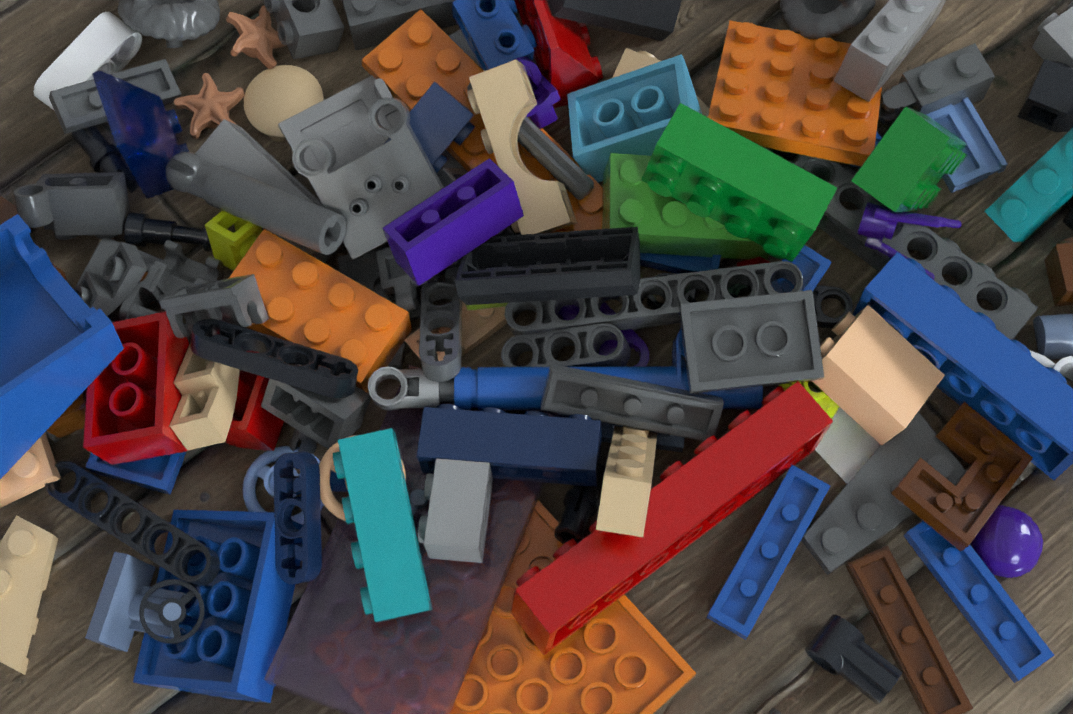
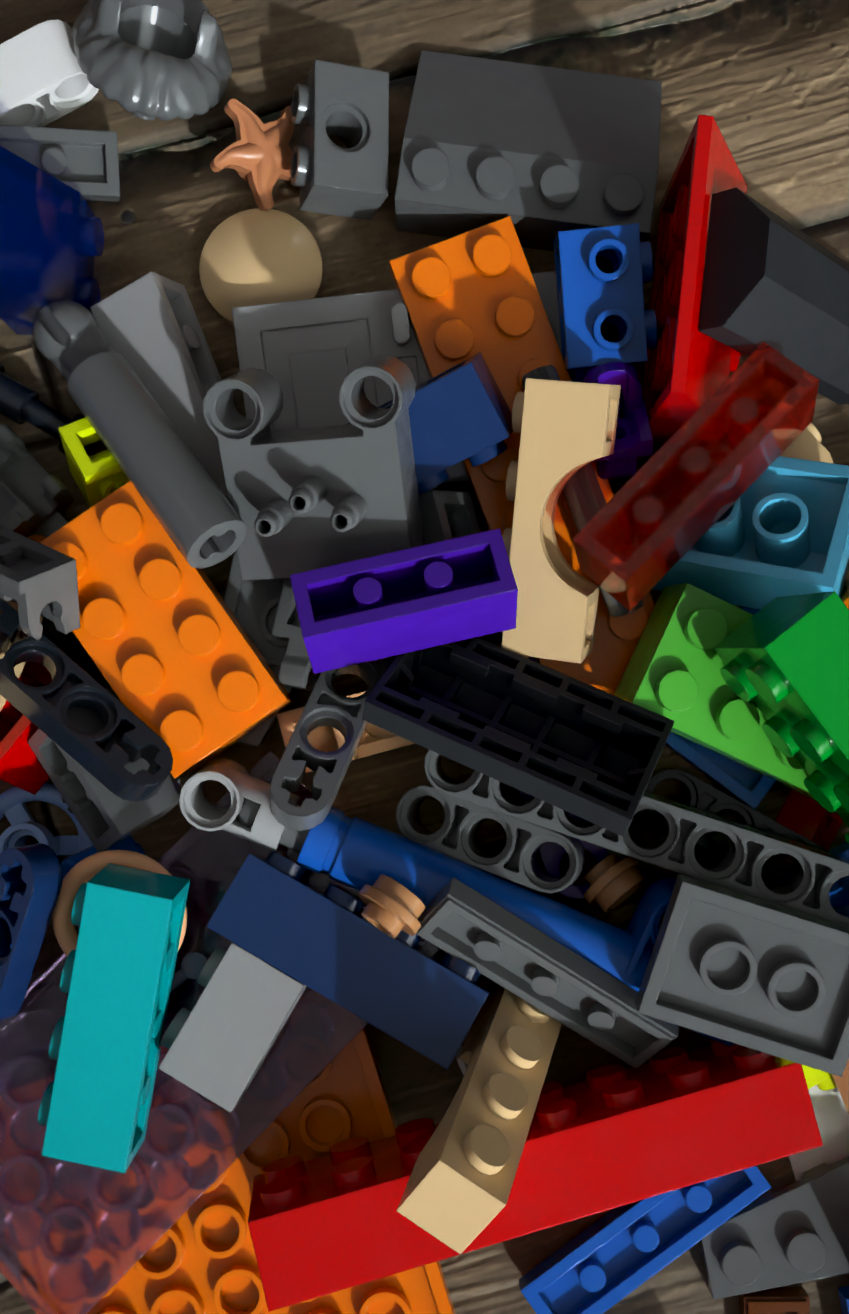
camera: 25 degrees right, 15 degrees up
nougat animal [174,73,245,139] -> none
black pin [554,463,605,544] -> none
none -> medium nougat plate [358,874,426,939]
none -> clear red brick [573,342,820,611]
none -> medium nougat plate [583,853,645,913]

